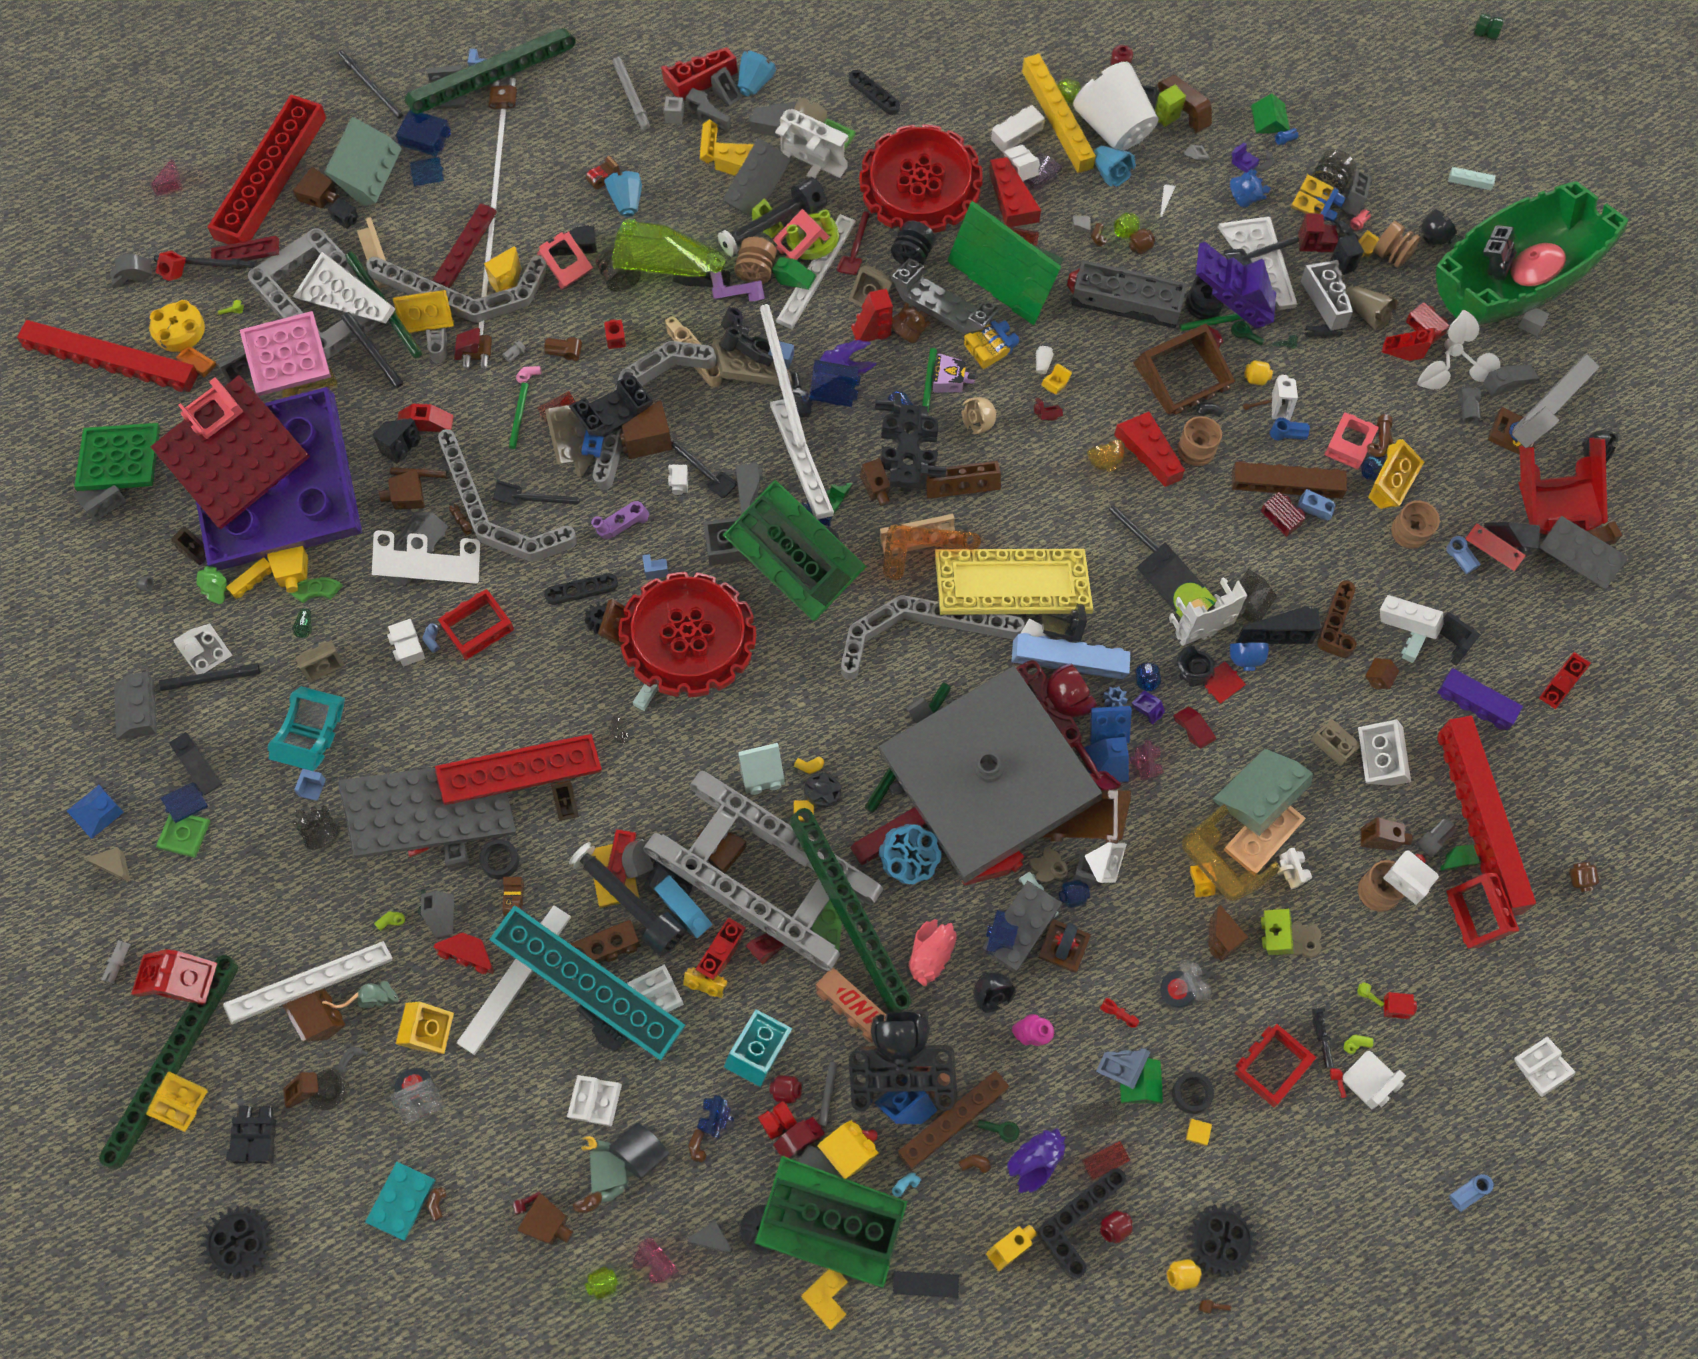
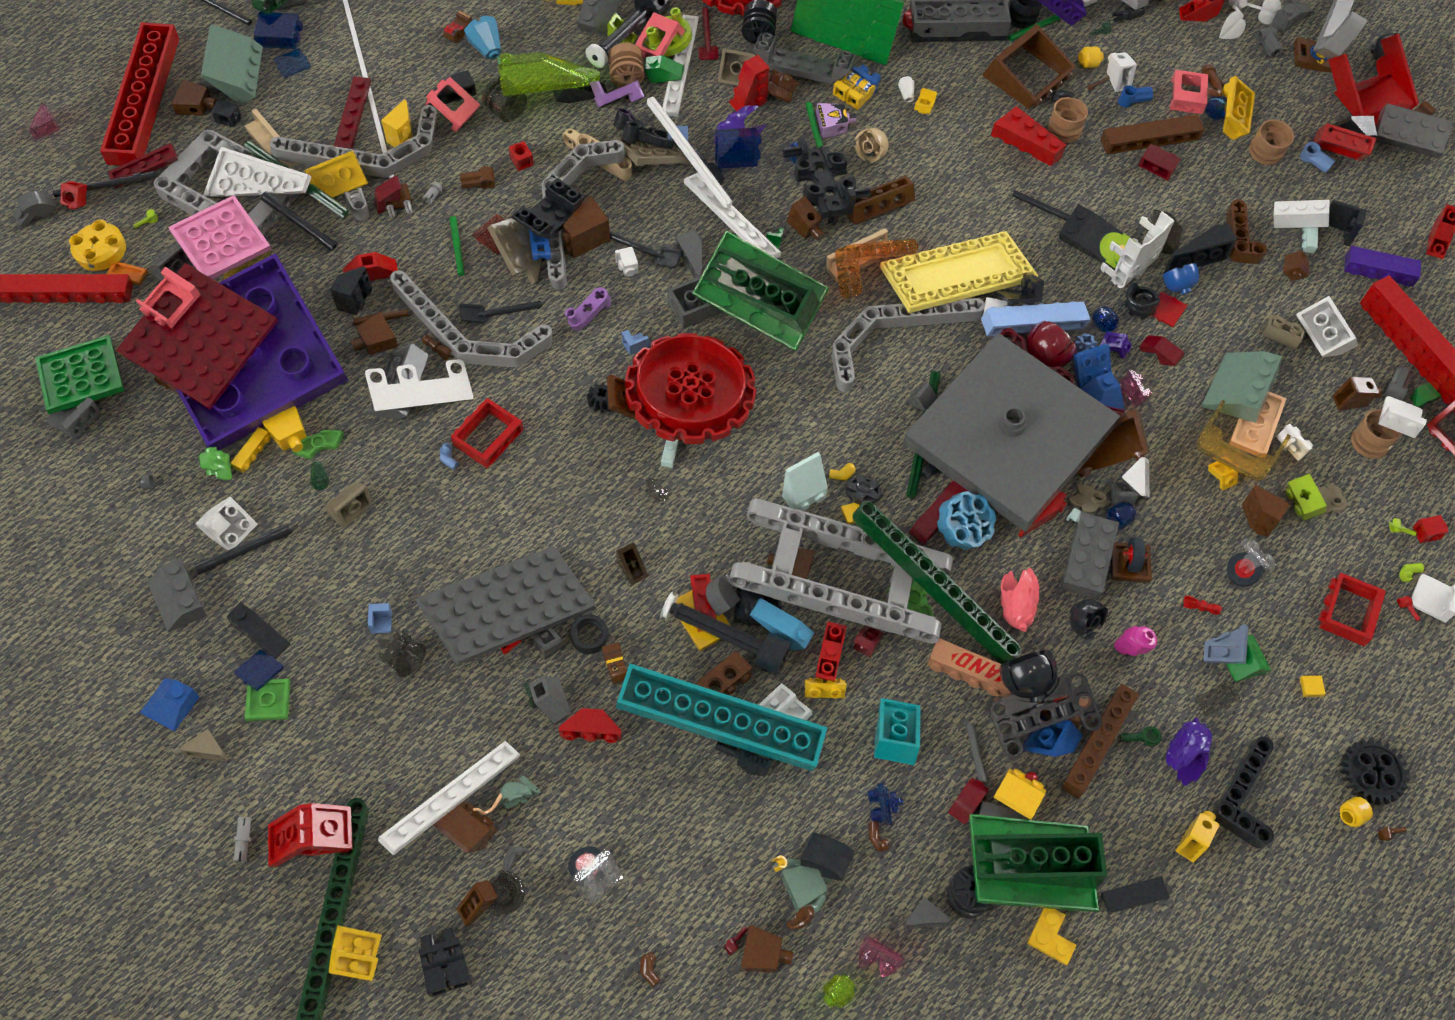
camera: 20 degrees left, 5 degrees down
dark brown slope [170,526,206,565] -> none
teal window [267,686,345,771] -> none
teal plate [365,1162,436,1241] -> none
lime arm [374,911,405,931] -> none
white piece [387,619,425,666] -> none
yellow slope [396,1002,454,1054] -> none
red plate [435,734,602,806] -> none
white tile [457,905,571,1055] -> none
bright pink arm [516,366,541,383] -> none
black beam [544,573,618,605] -> none
white slope [567,1075,622,1127] -> none
red wheel [758,1101,797,1141] -> none
dark red head [769,1075,802,1104] -> none
medium azure arm [892,1173,921,1197] -> none
reddish brown arm [958,1154,991,1173] -> none
clear blue brick [986,910,1019,955] -> none
dark red bracket [1034,398,1063,421] -> none
clear red plate [1082,1141,1130,1181] -> none
clear yellow cylinder [1087,440,1125,472] -> none
dark red head [1100,1210,1133,1244] -> none
black tyre [1172,1072,1214,1114] -> none
dark green plate [1231,321,1265,346] -> none
medium blue leg [1297,489,1335,520] -> none
black piece [1312,1007,1334,1067] -> none

